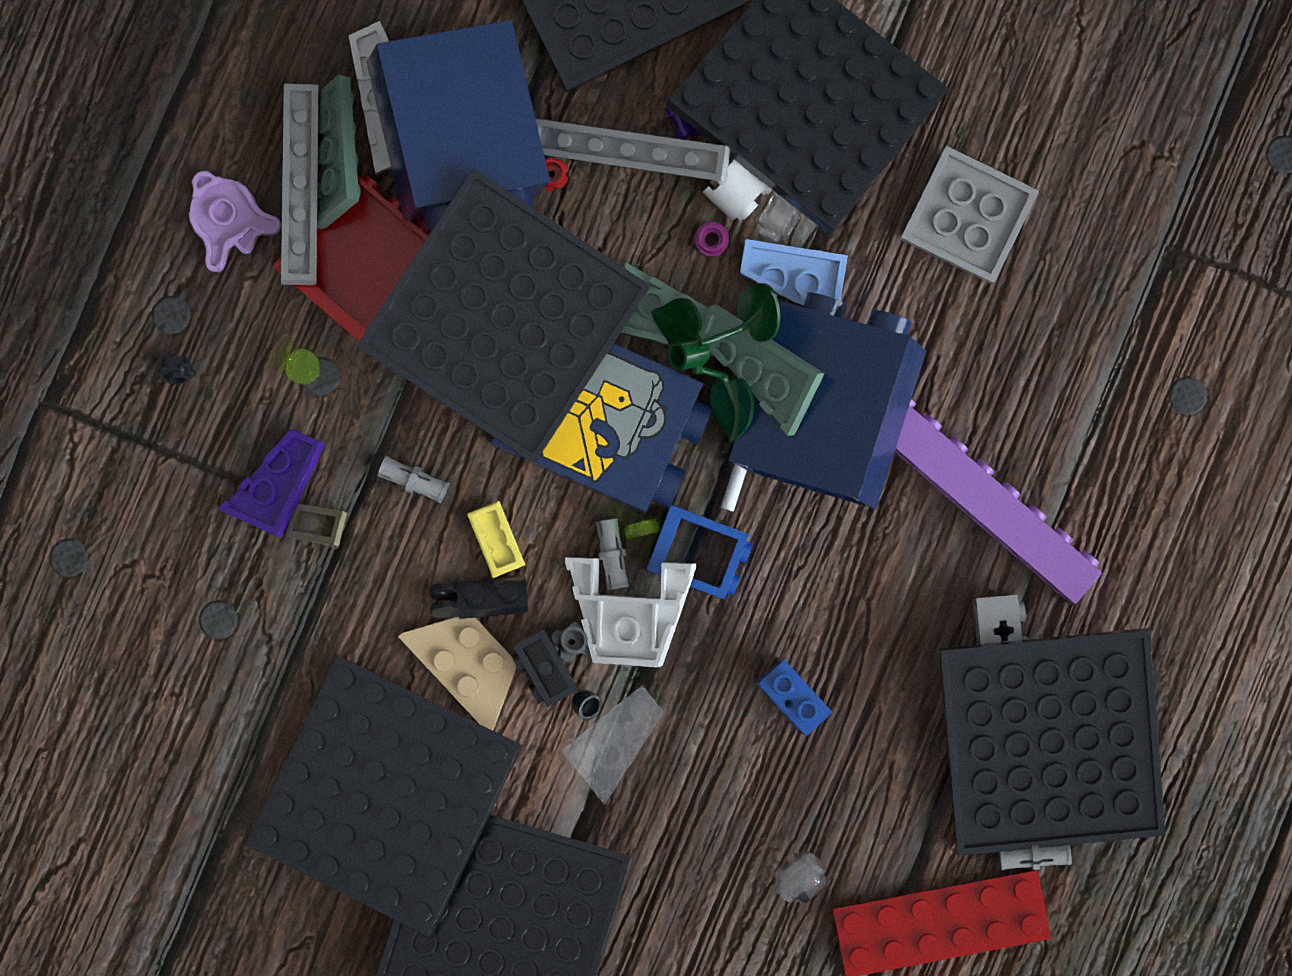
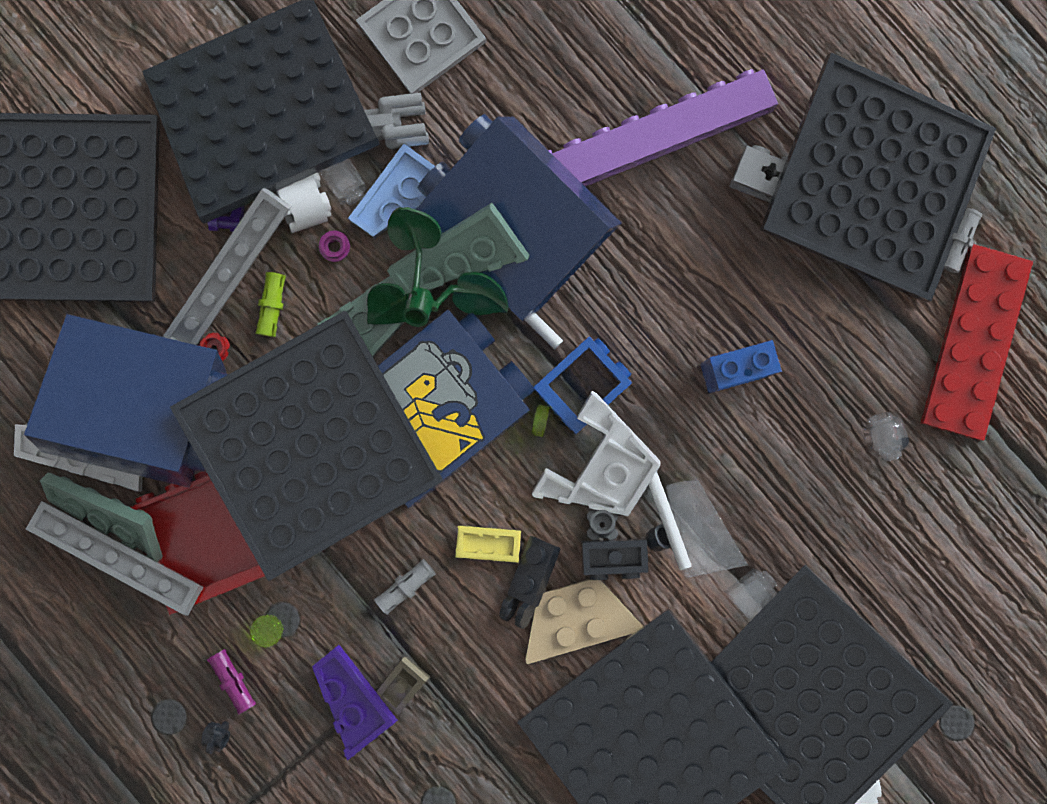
camera: 60 degrees left, 0 degrees up
lavender tile [188,171,282,272] -> none
light grey pin [596,518,629,590] -> none
none -> magenta pin [207,649,256,715]
none -> lime pin [255,272,286,337]
none -> light grey plant [364,92,429,149]
none -> white bar [648,472,692,571]
none -> clear brick [725,568,777,619]

